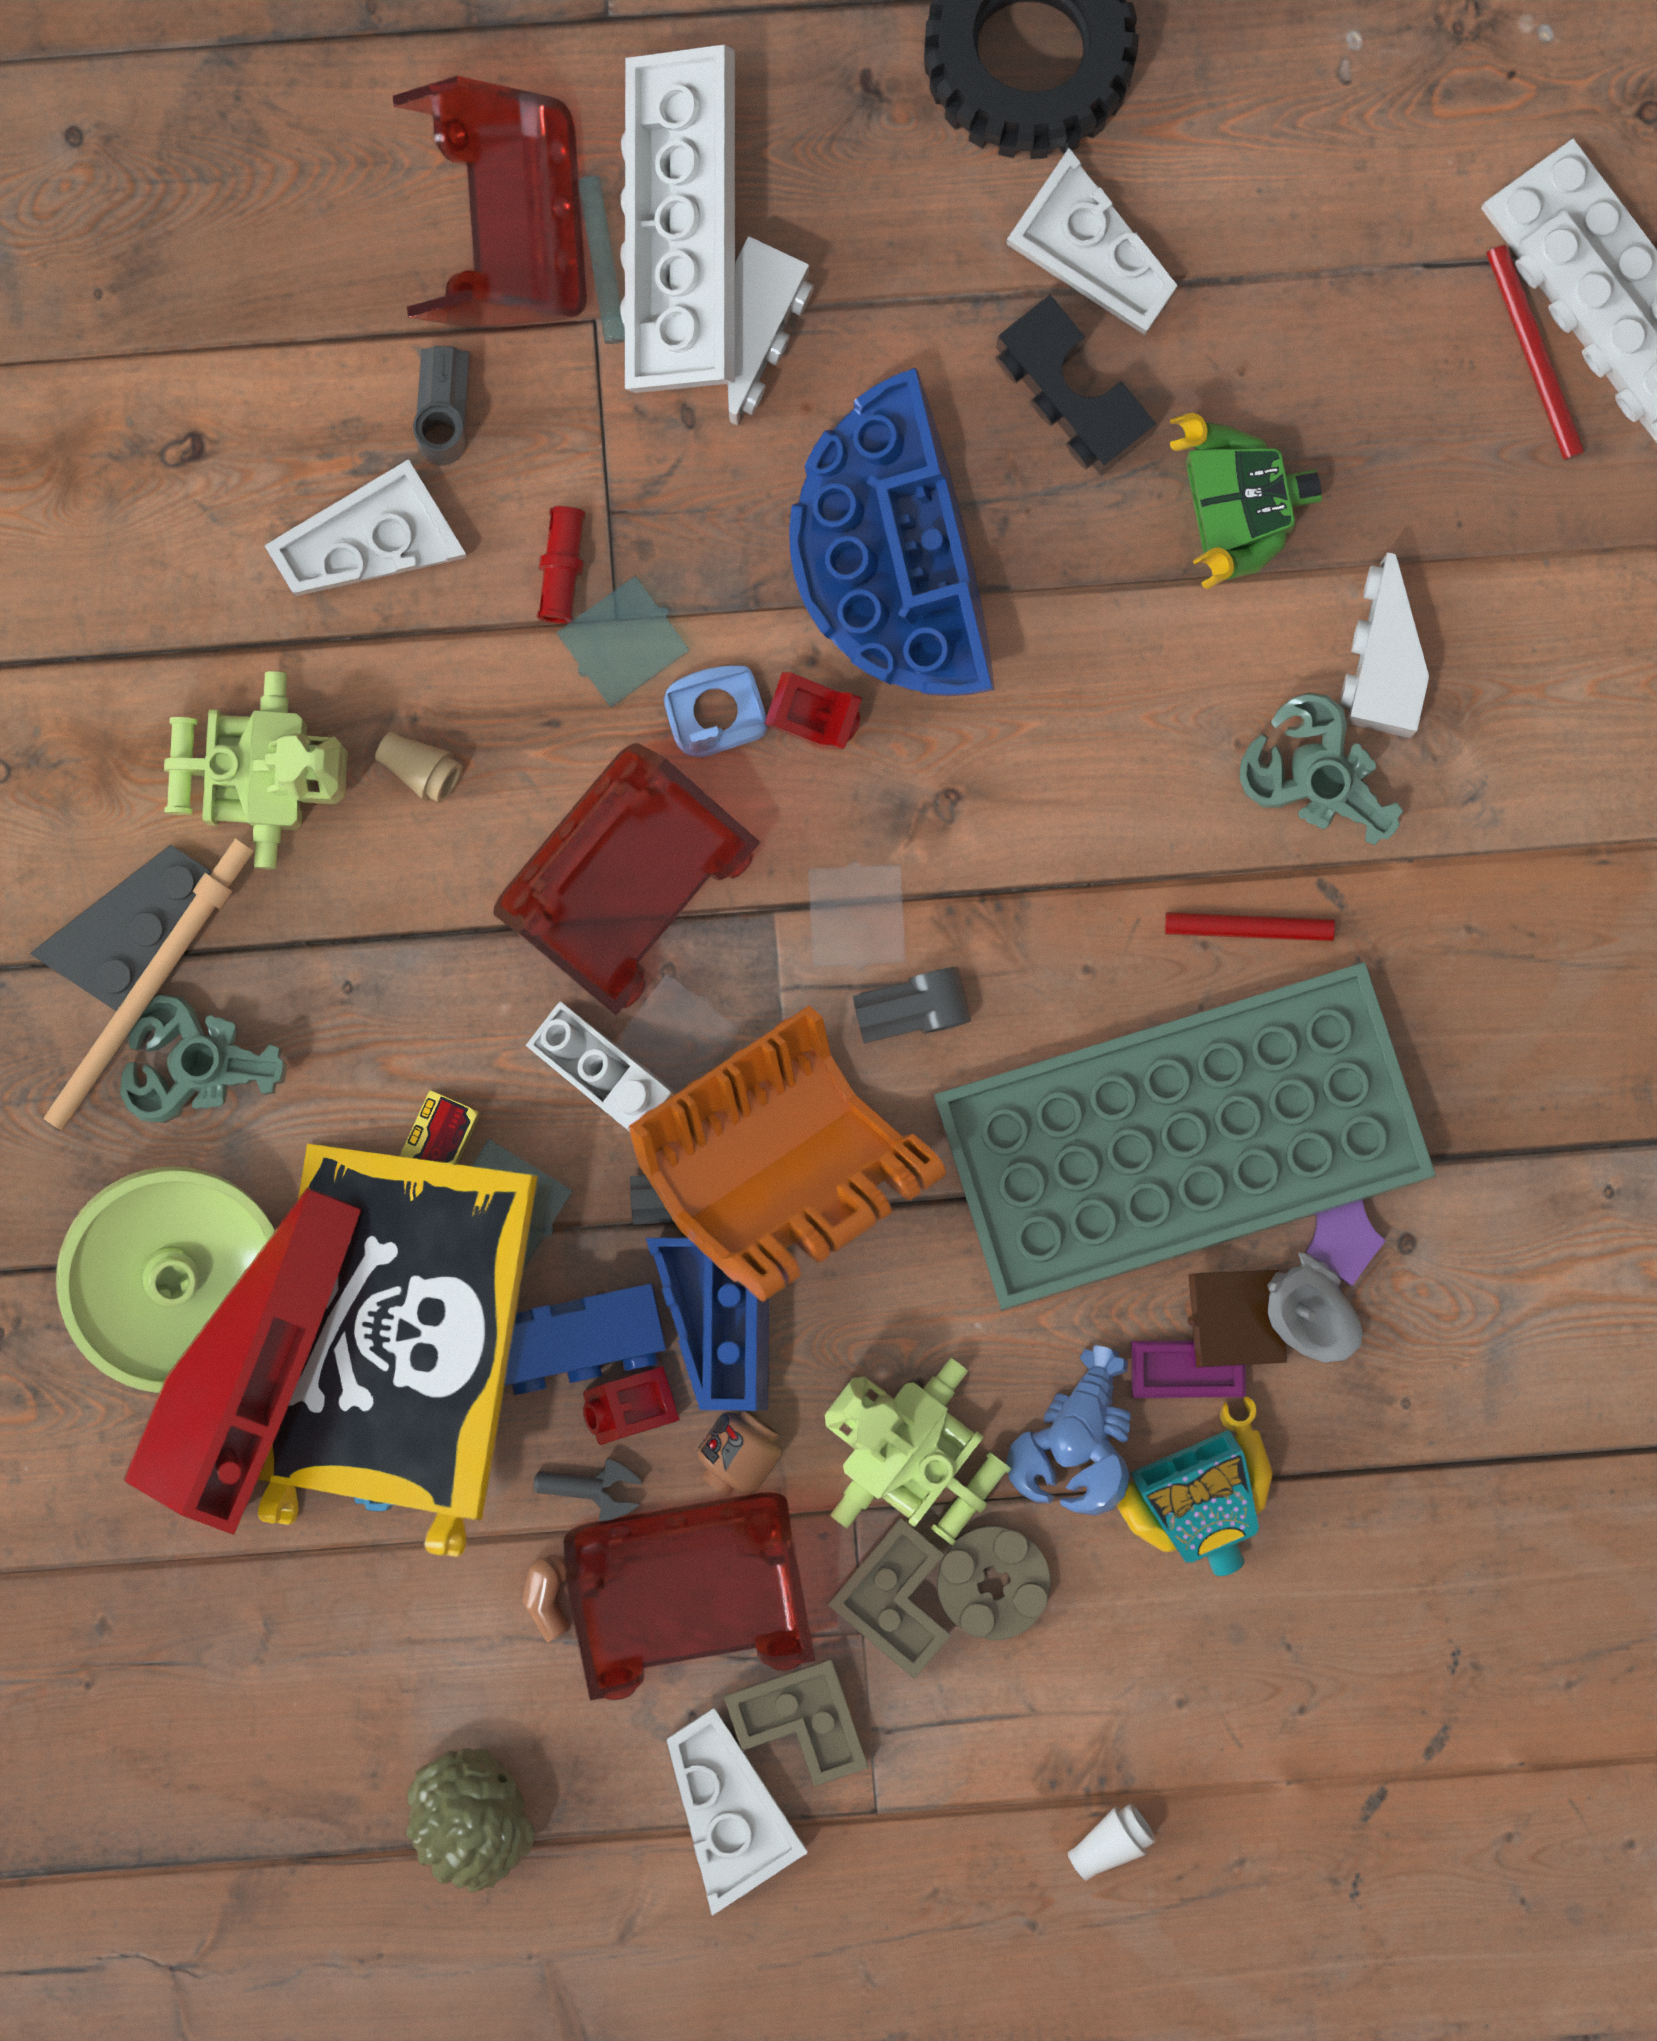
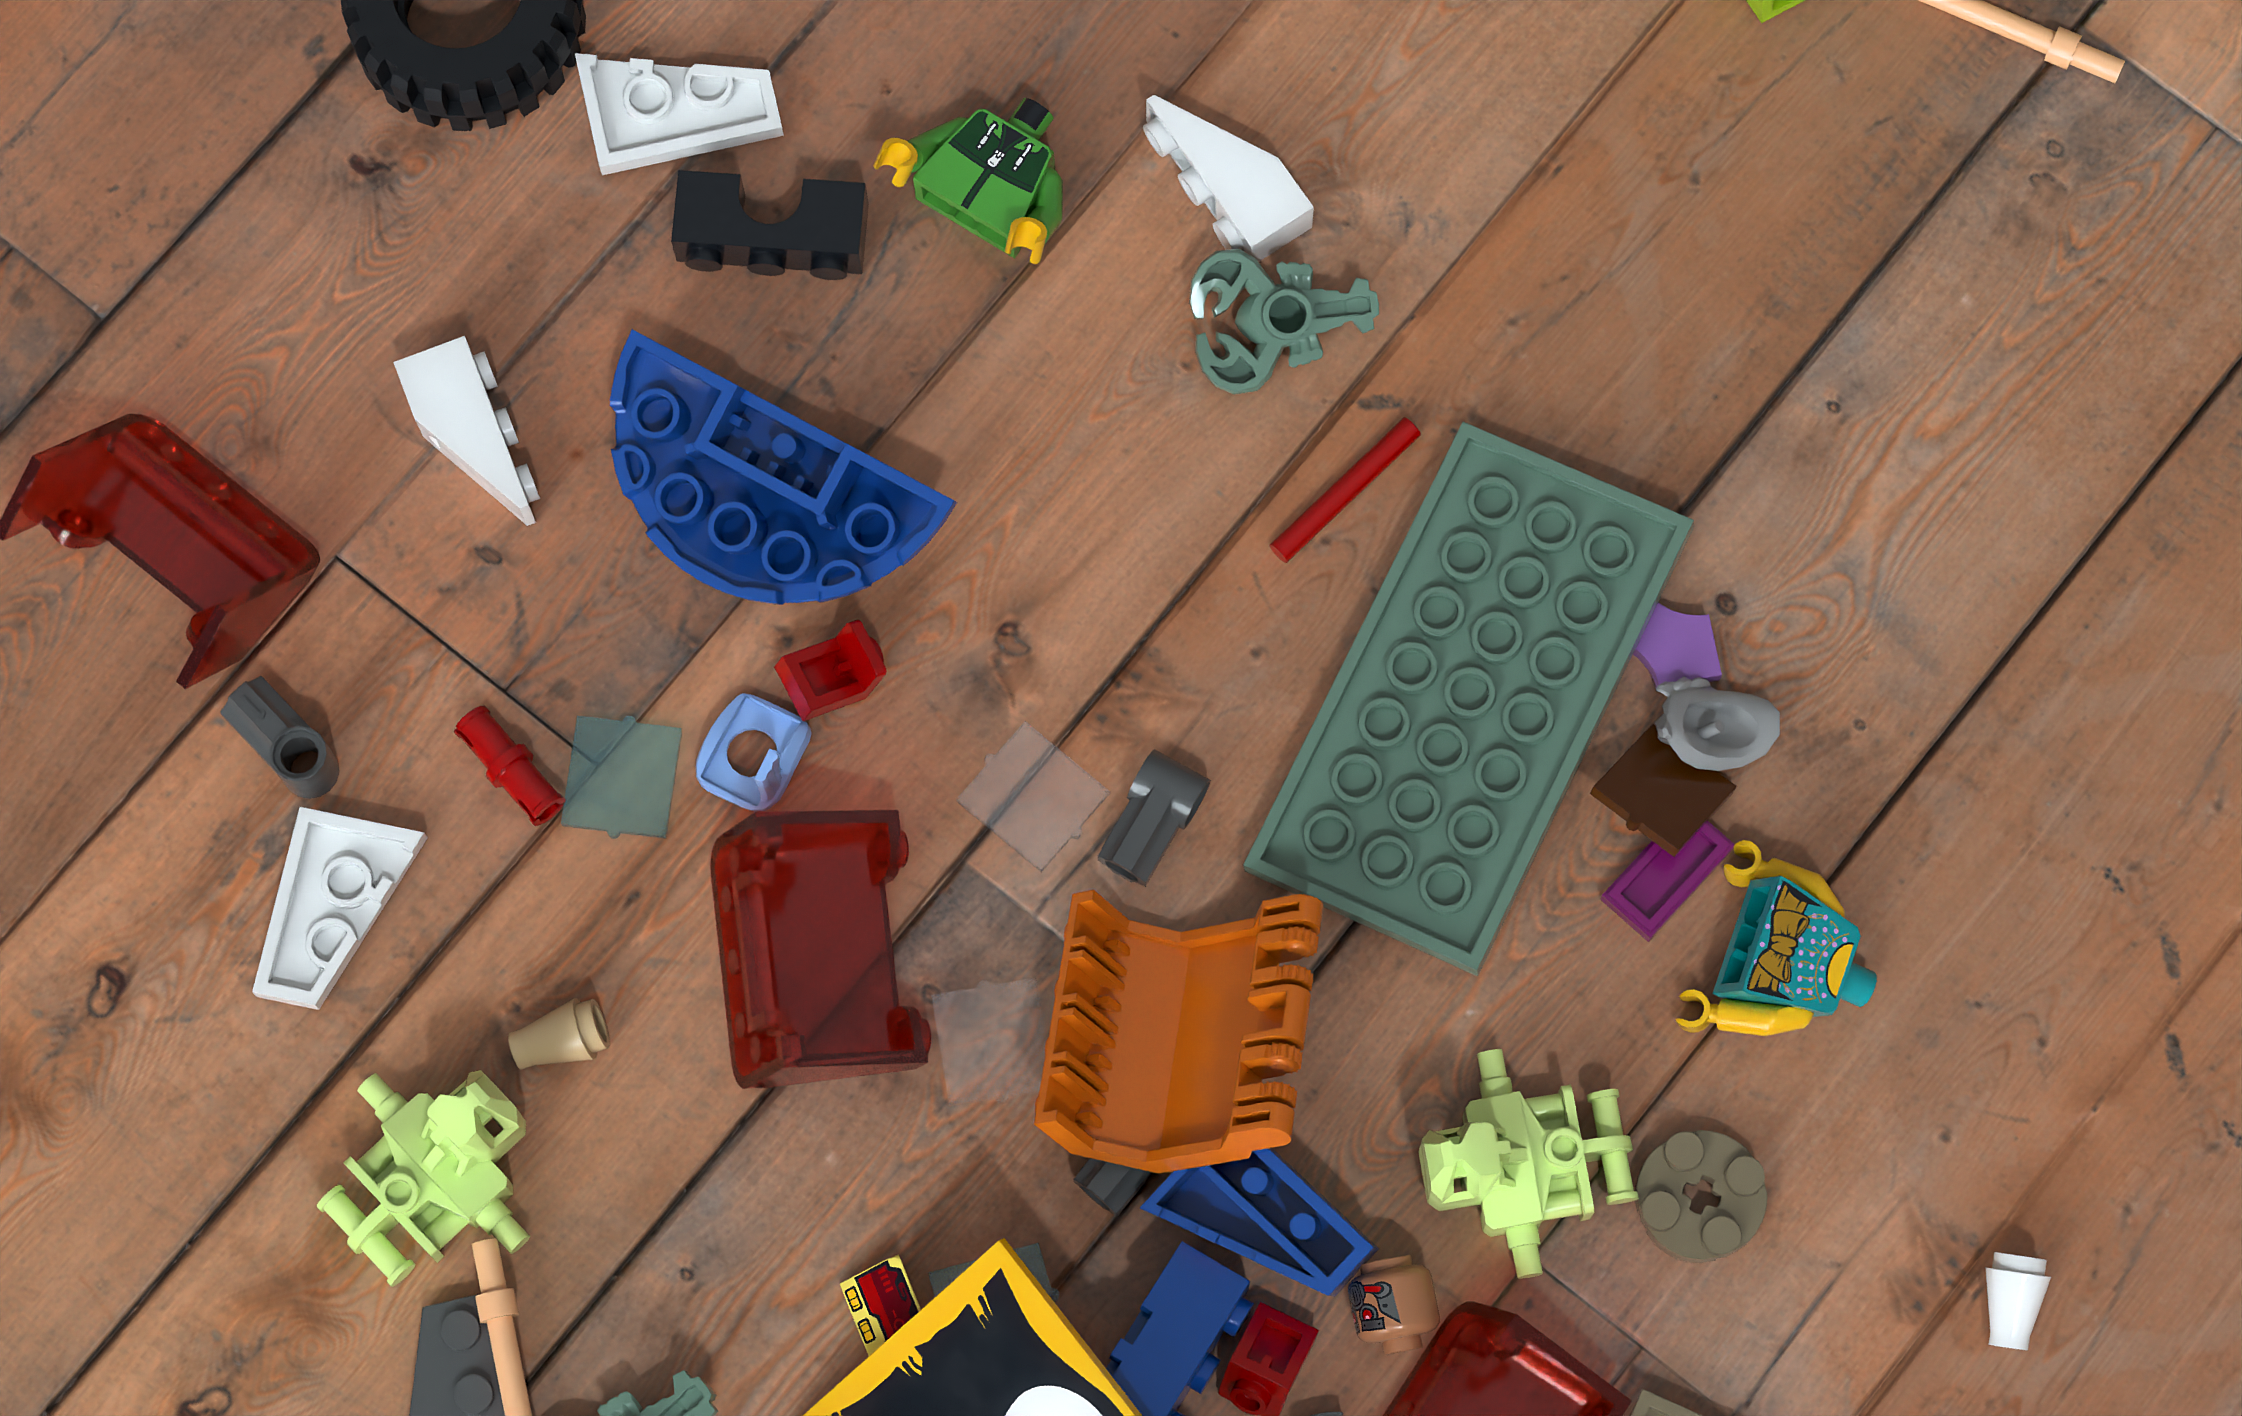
camera: 45 degrees left, 10 degrees down
white slope [526,1001,677,1132] -> none
clear light blue bar [578,176,625,344] -> none
white plate [620,45,735,393] -> none
dark tan plate [828,1517,951,1679] -> none
medium blue animal [1006,1345,1131,1516] -> none

